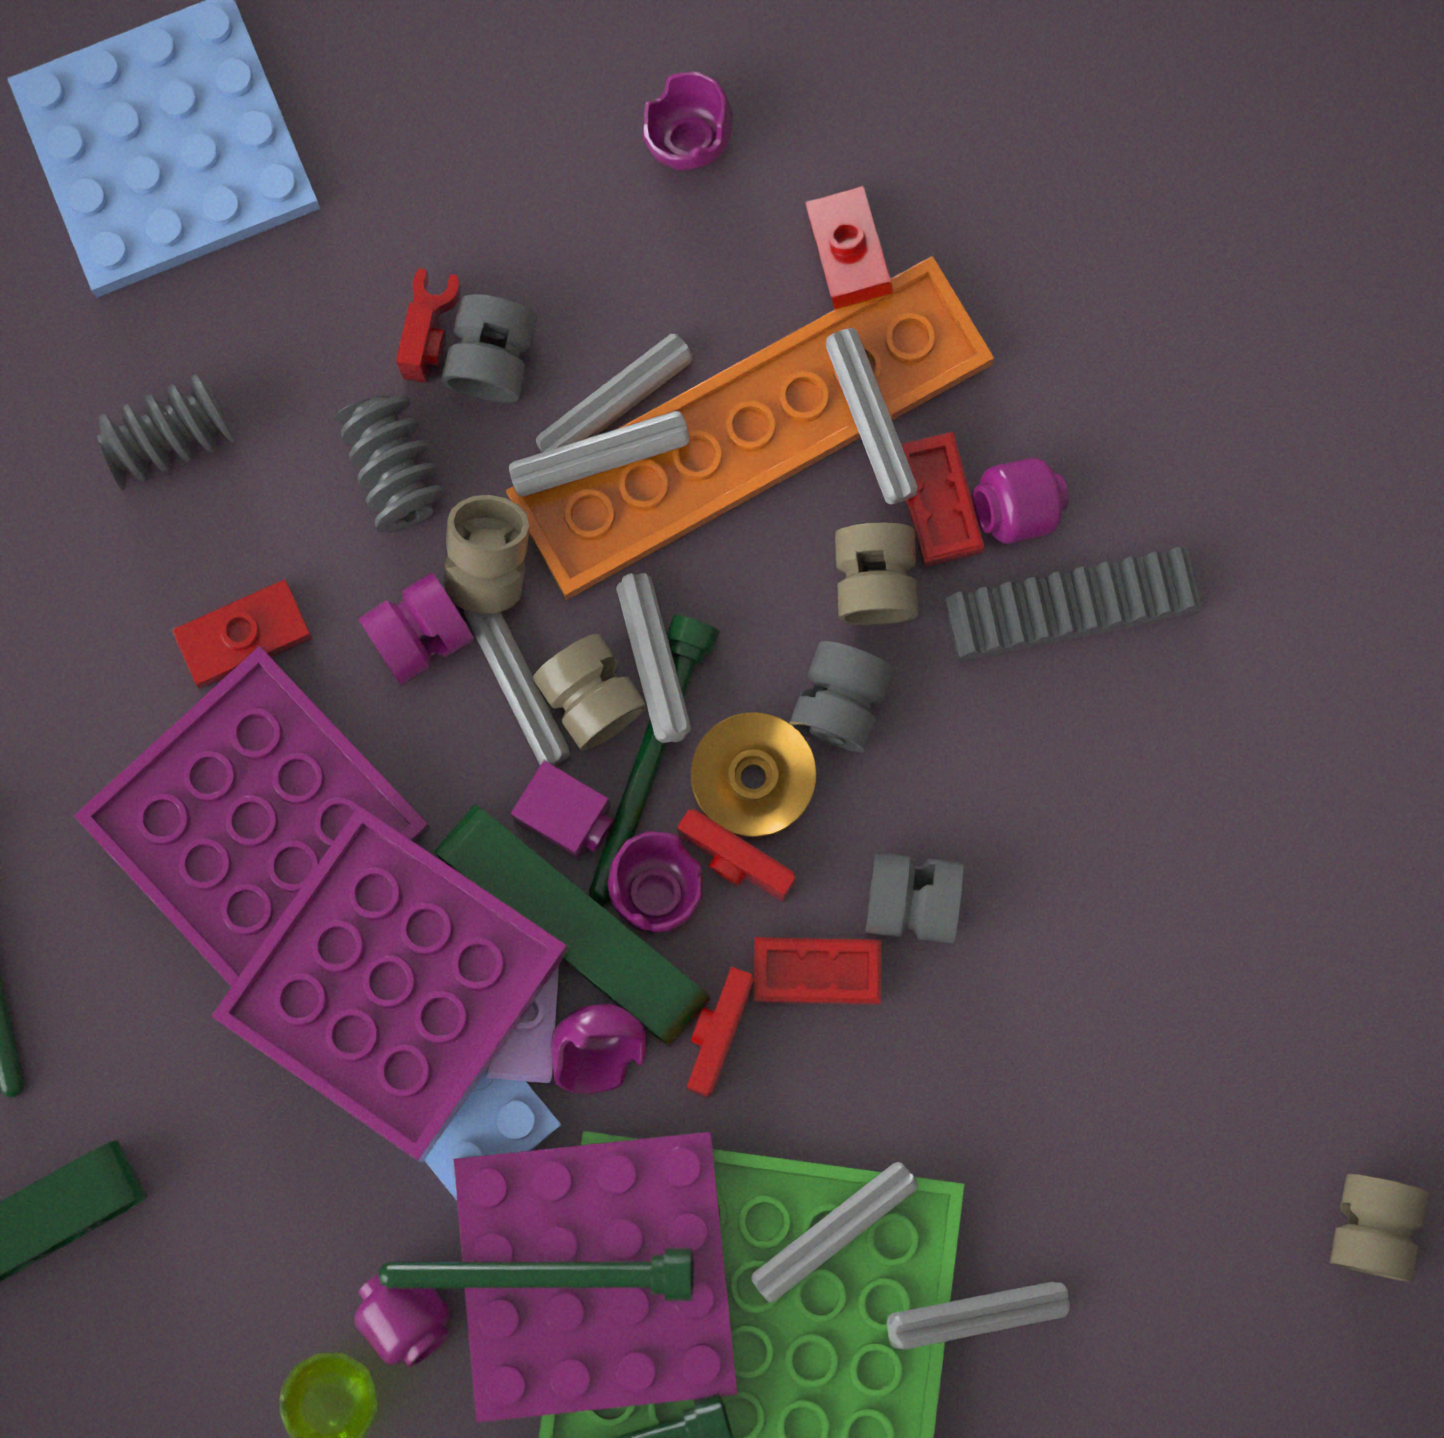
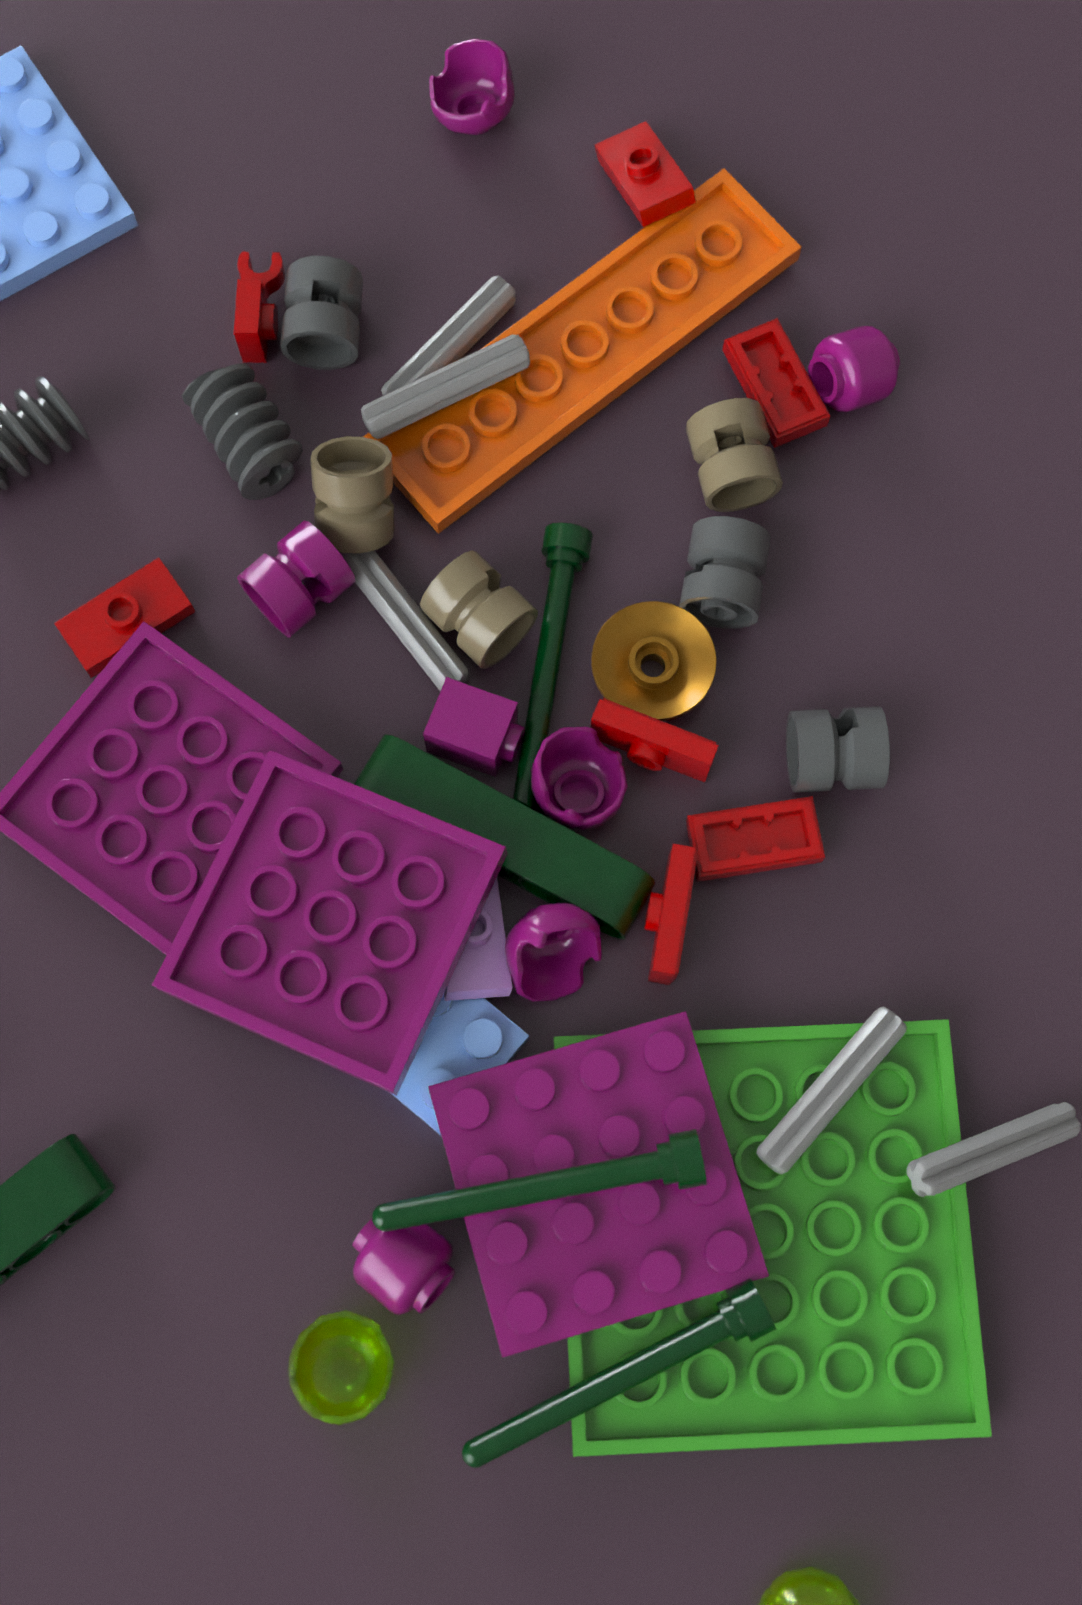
camera: 15 degrees left, 5 degrees down
light grey axle [616,573,691,743] -> none
light grey axle [826,328,917,504] -> none
dark grey gear [944,546,1202,663] -> none

